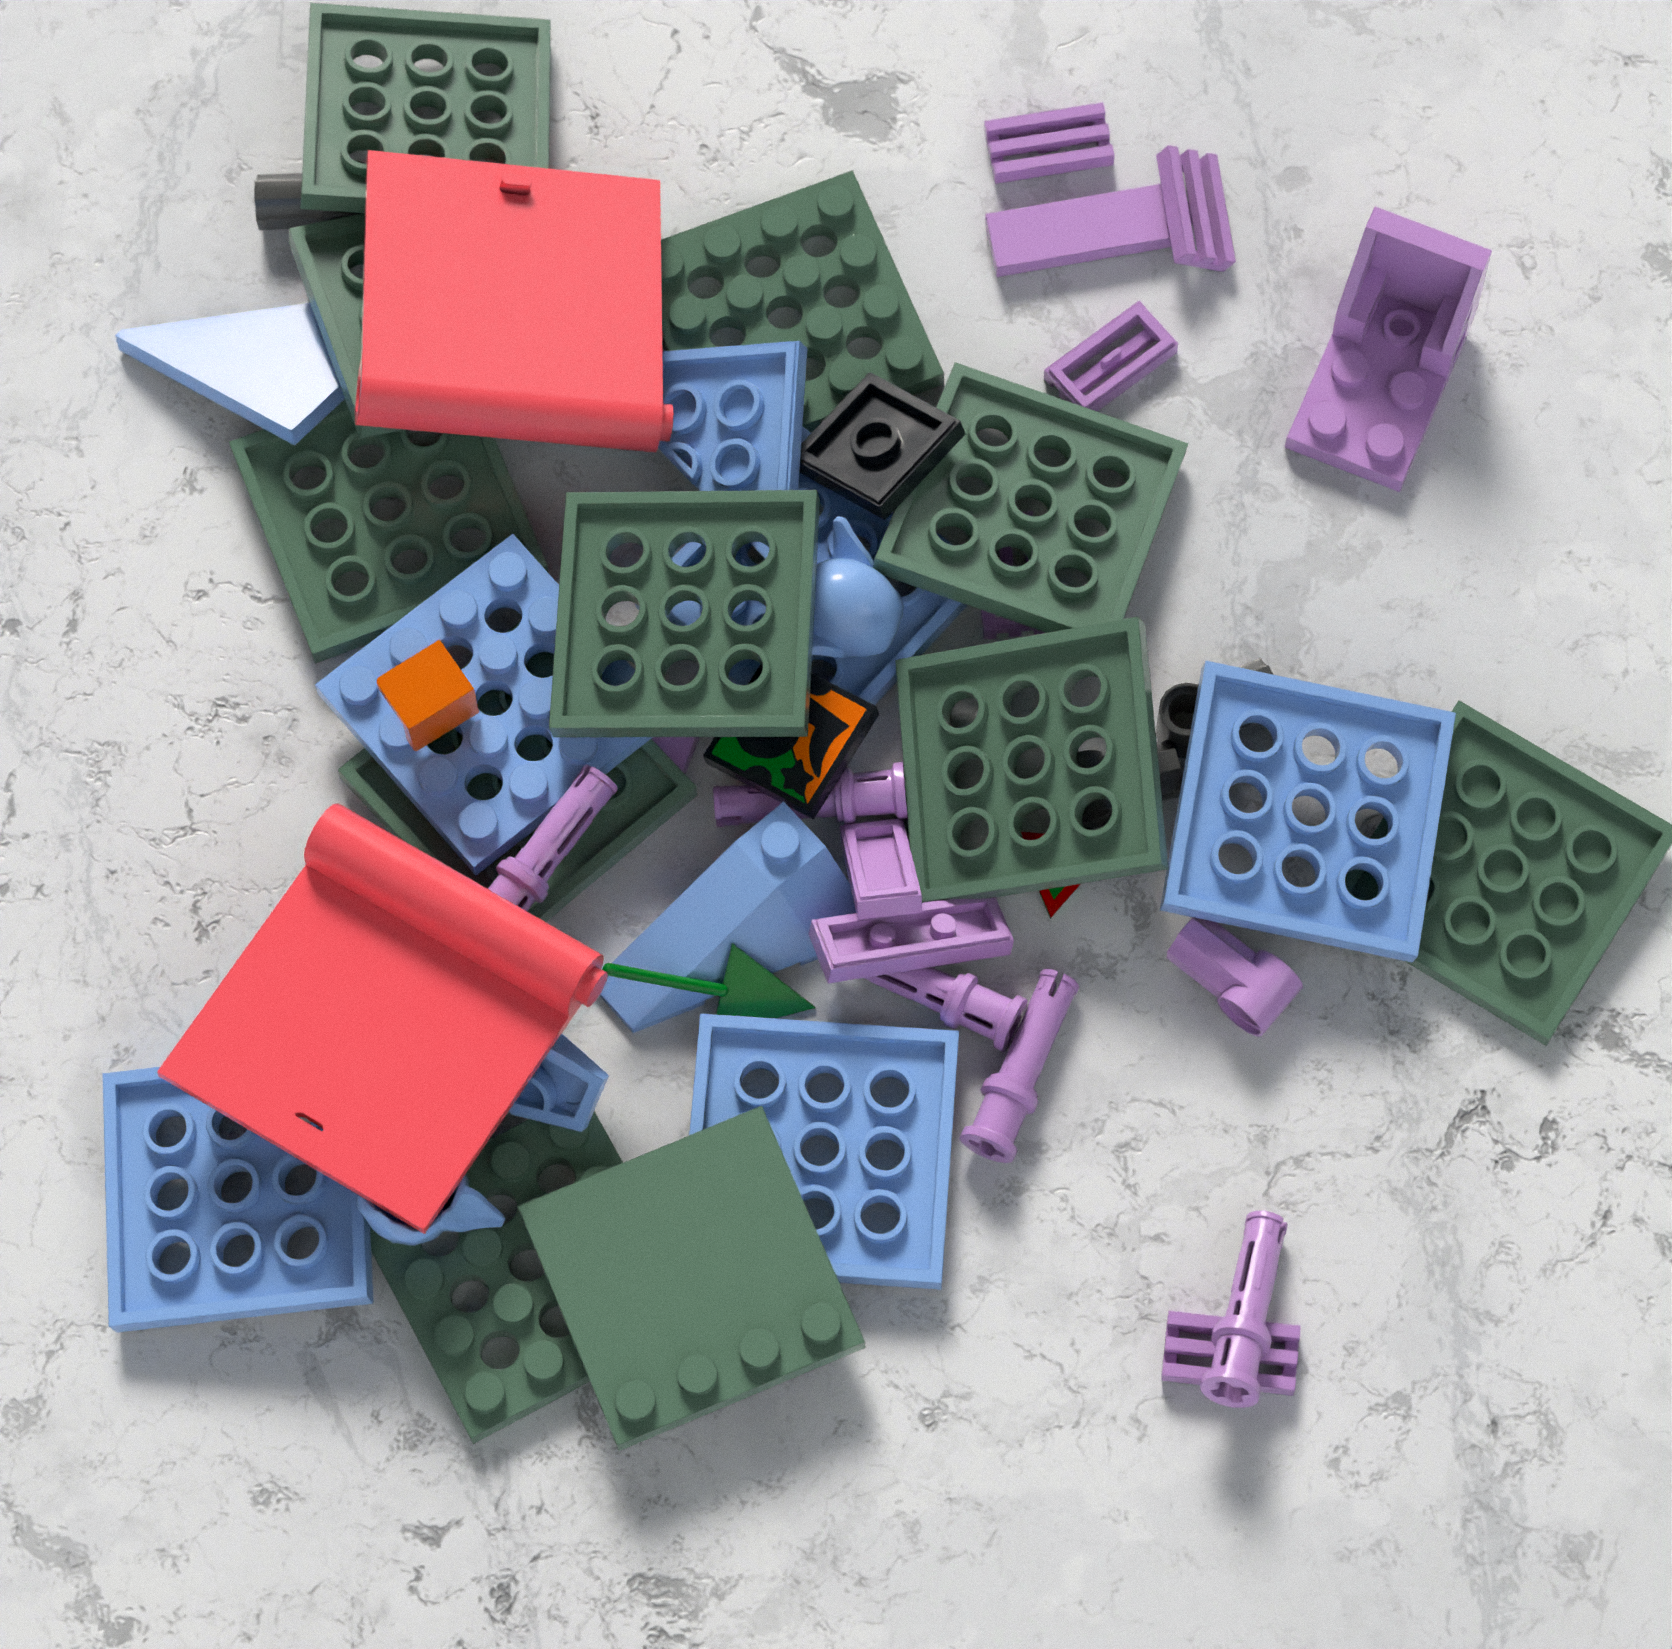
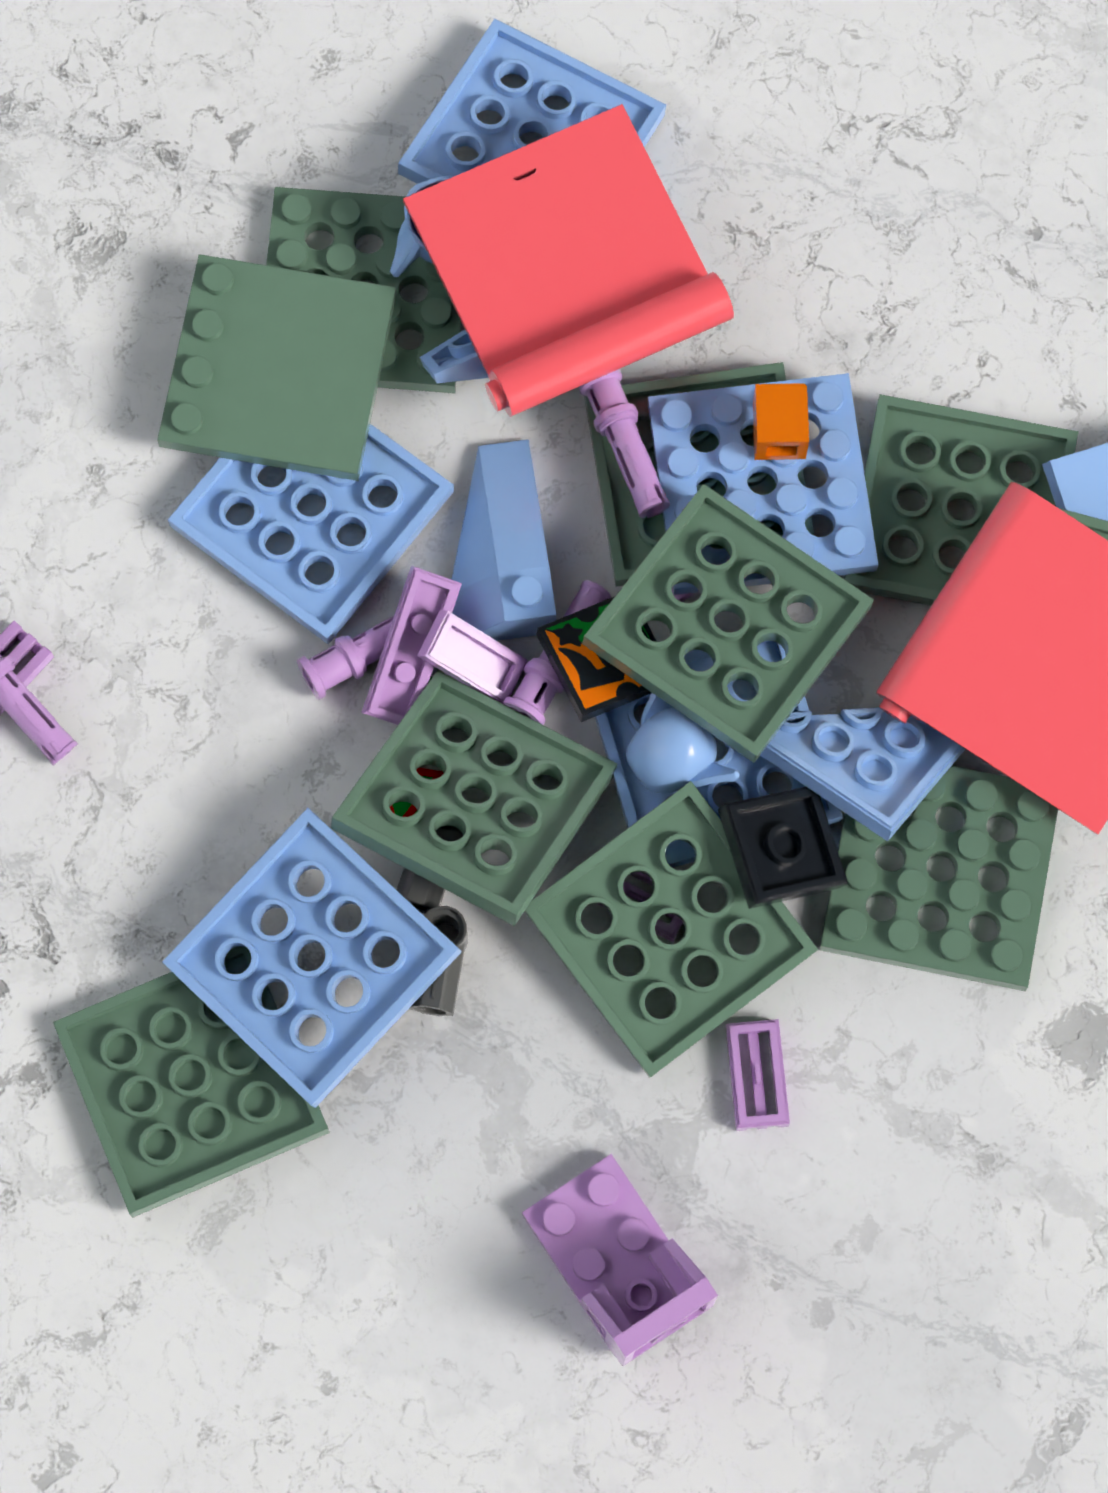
camera: 120 degrees right, 5 degrees up
green piece [602,943,816,1019] -> none
lavender pin [959,969,1079,1163] -> none
lavender tile [984,102,1114,184] -> none
lavender tile [985,184,1172,277] -> none
lavender tile [1156,145,1236,272] -> none
lavender piece [1166,917,1303,1037] -> none

